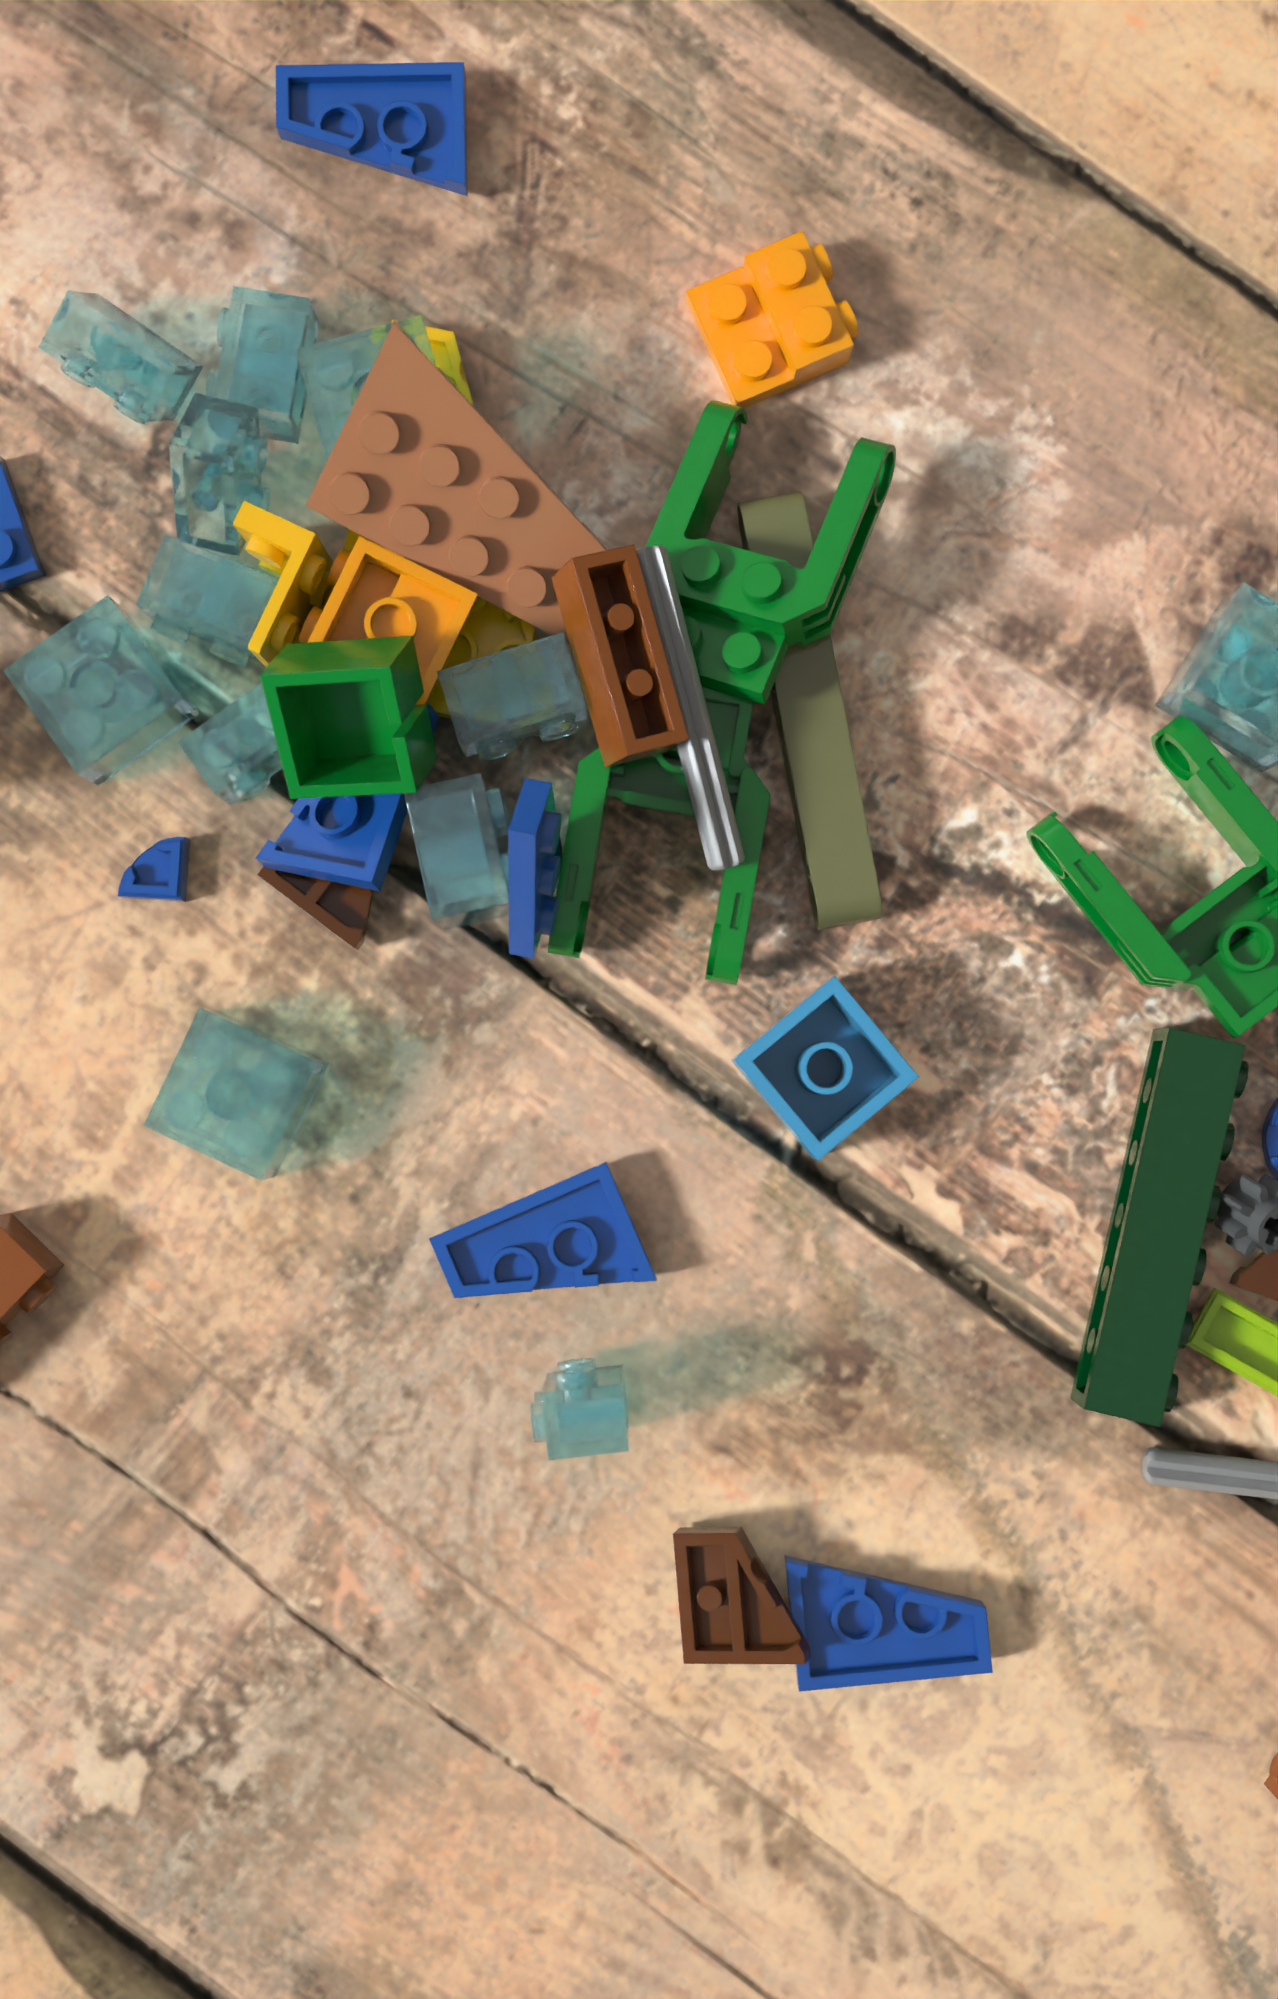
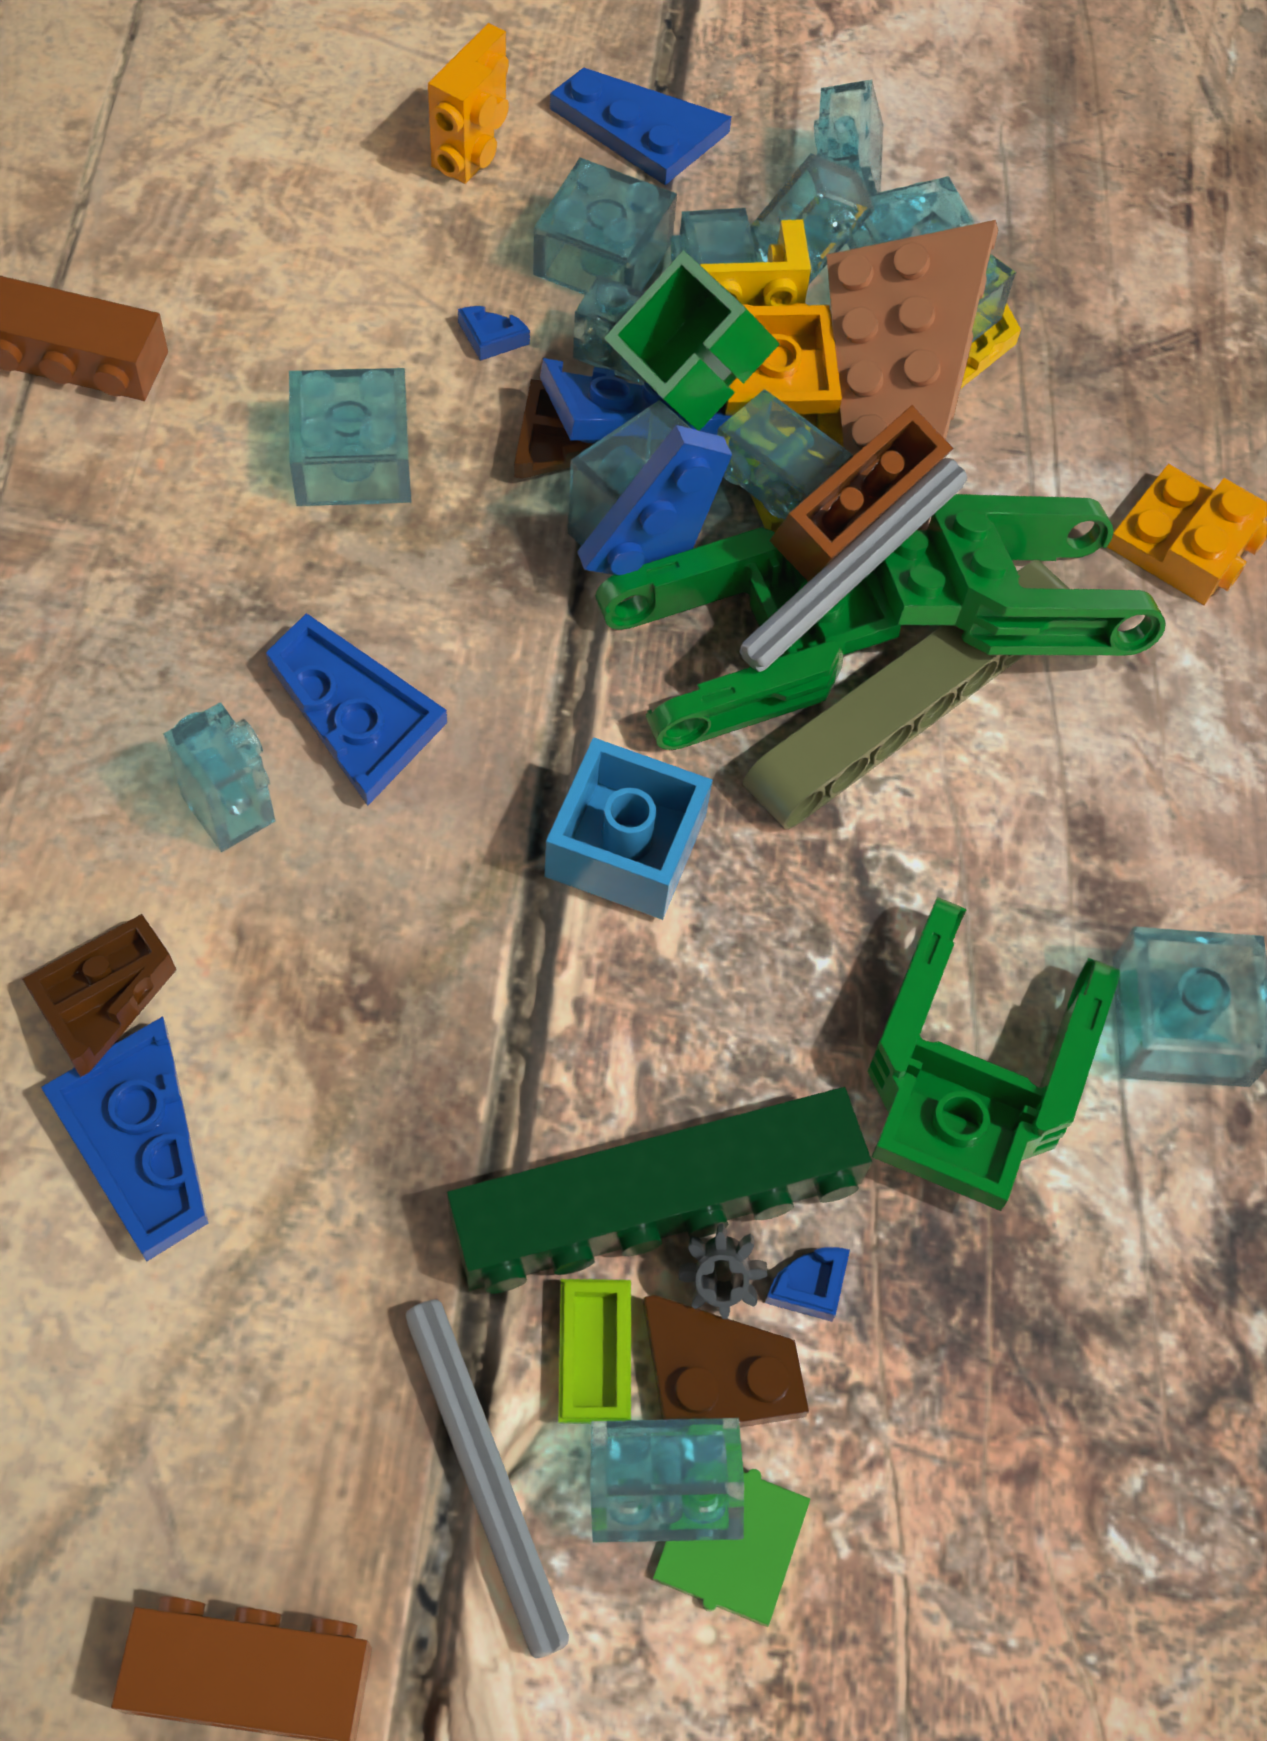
camera: 50 degrees right, 25 degrees down
blue wing [276,62,468,196] -> none

